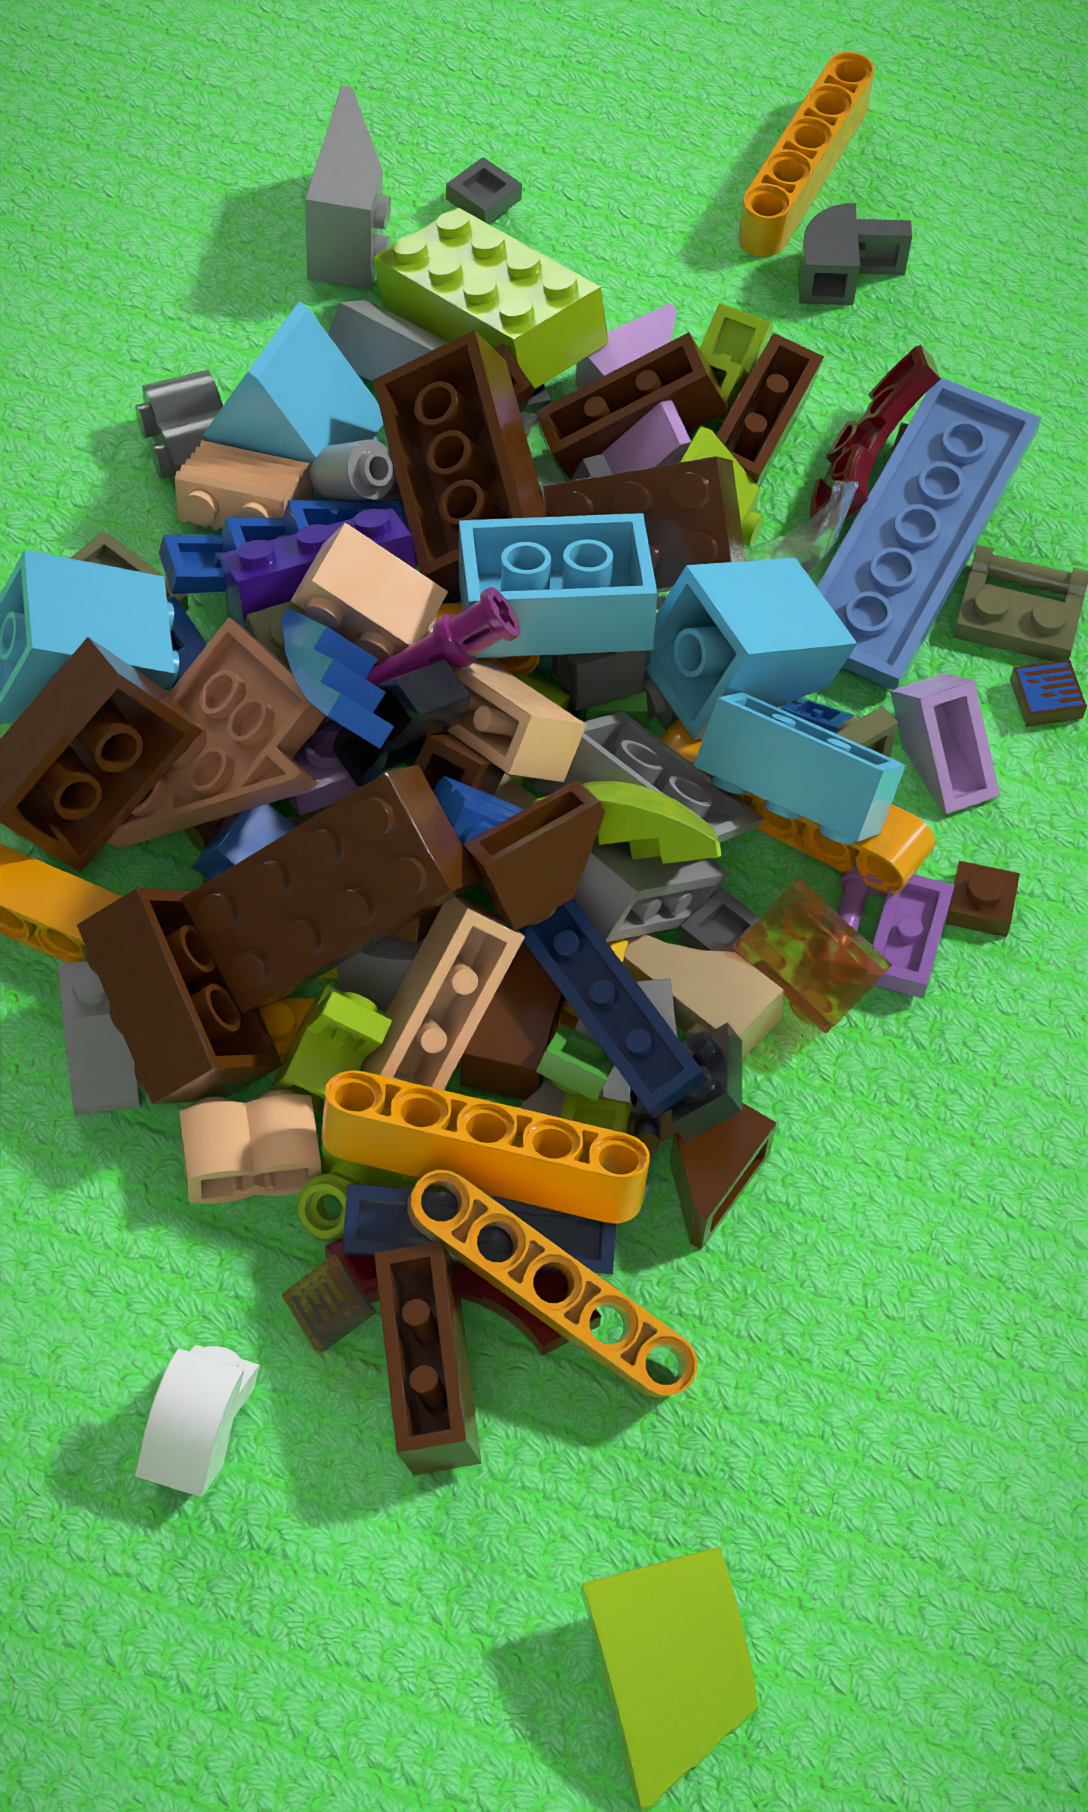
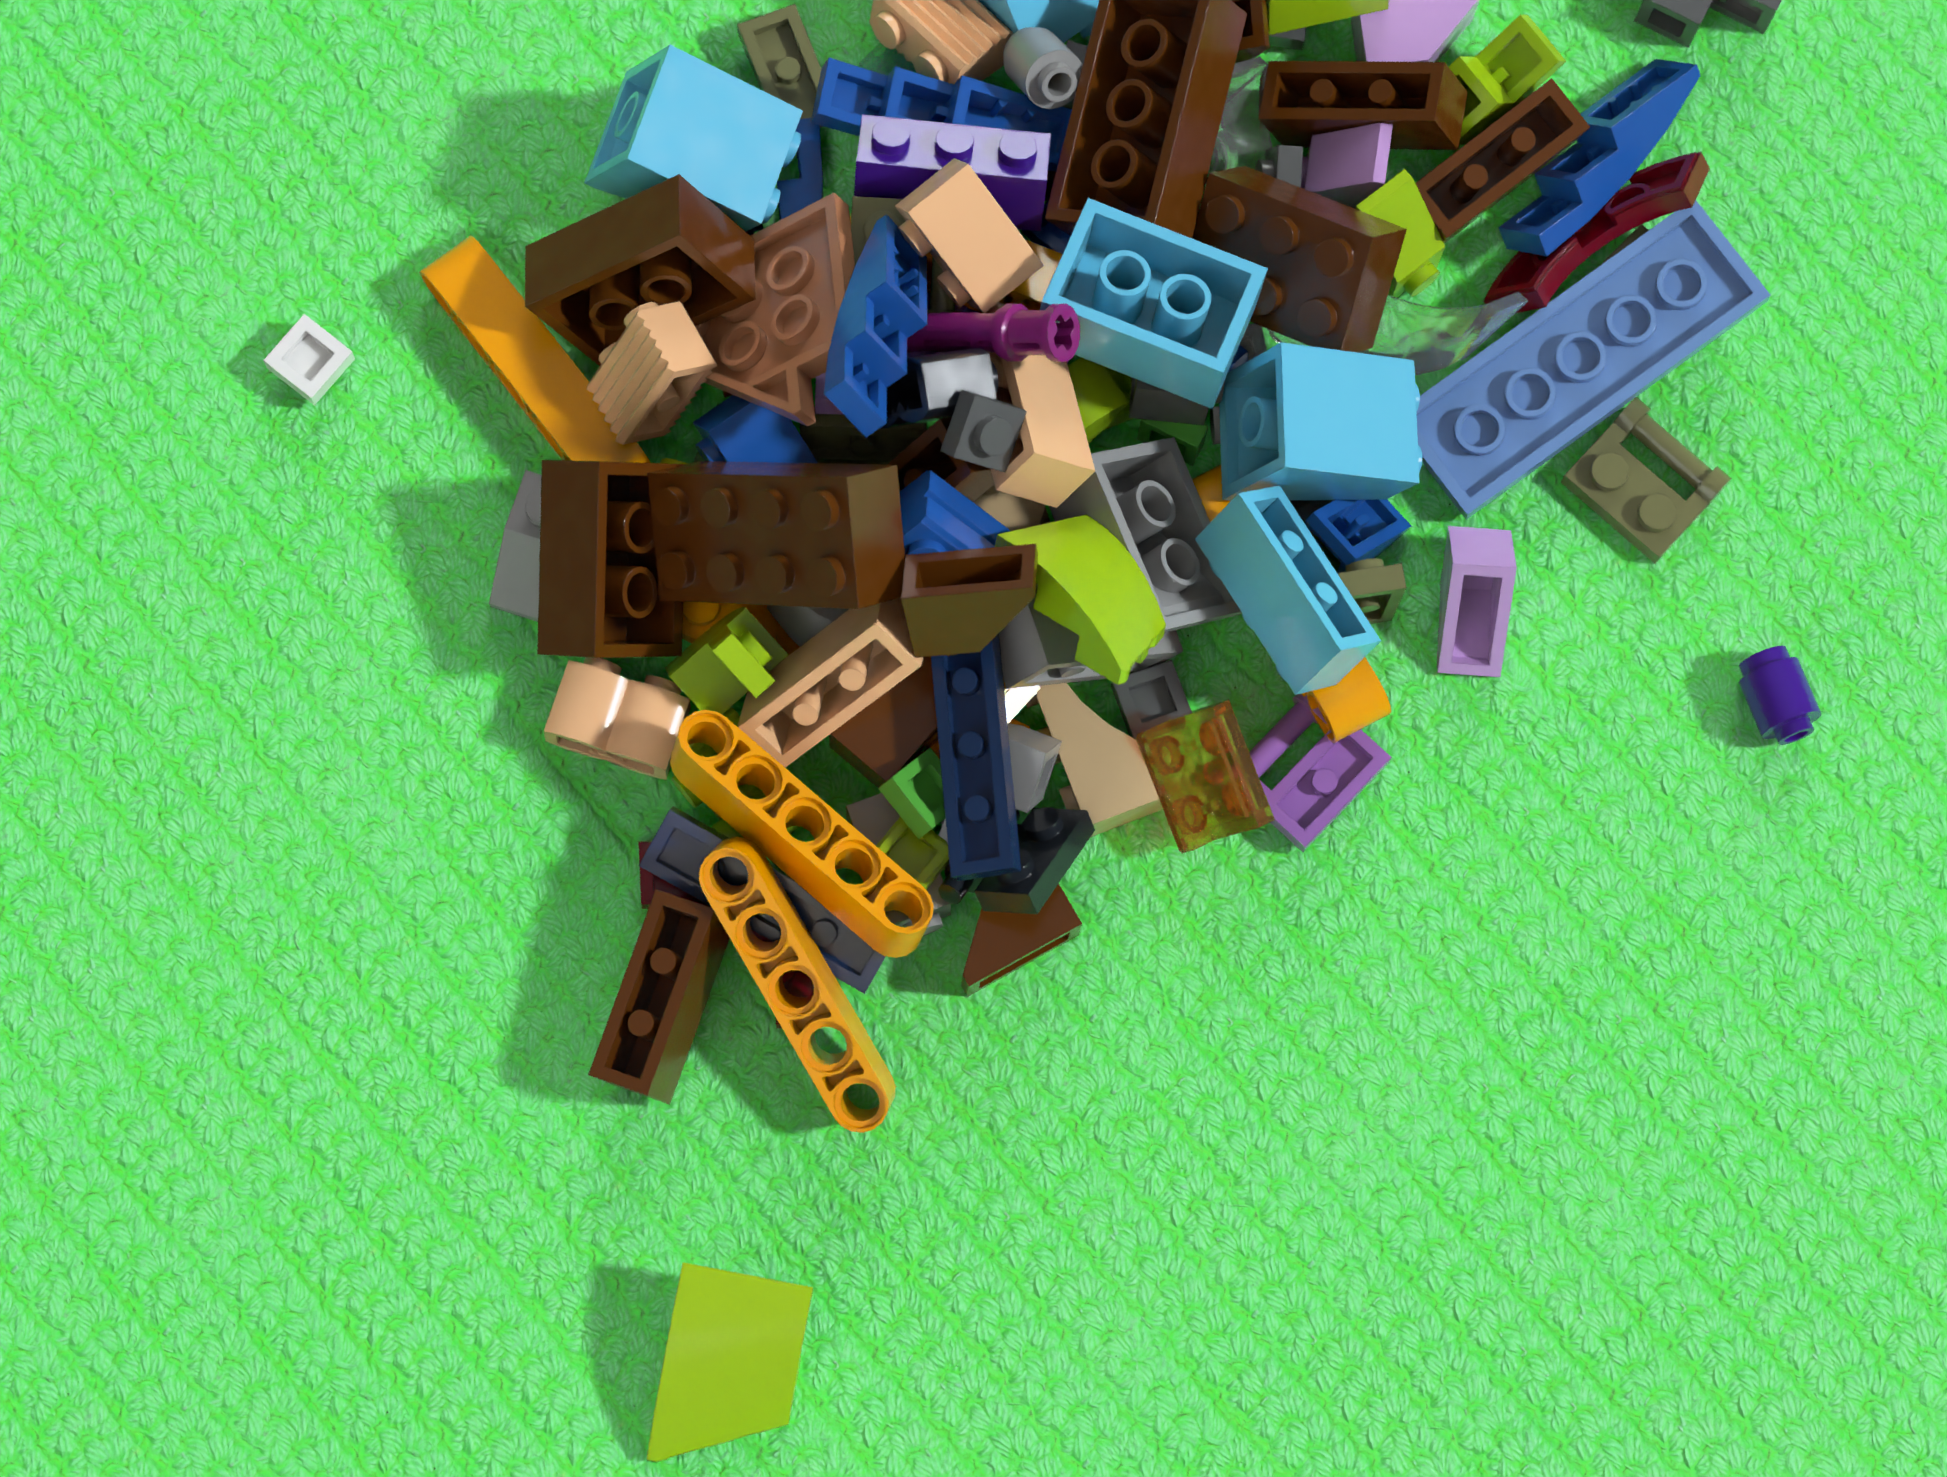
camera: 25 degrees right, 20 degrees up
white brick [135,1345,259,1497] -> none
clear orange tile [281,1254,376,1353] -> none
lime plate [297,1173,355,1240] -> none
reddish brown plate [946,860,1020,937] -> none
reddish brown tile [1010,660,1087,727] -> none
none -> light nougat brick [586,301,718,445]
none -> dark grey plate [940,389,1027,472]
none -> blue slope [1498,59,1701,257]

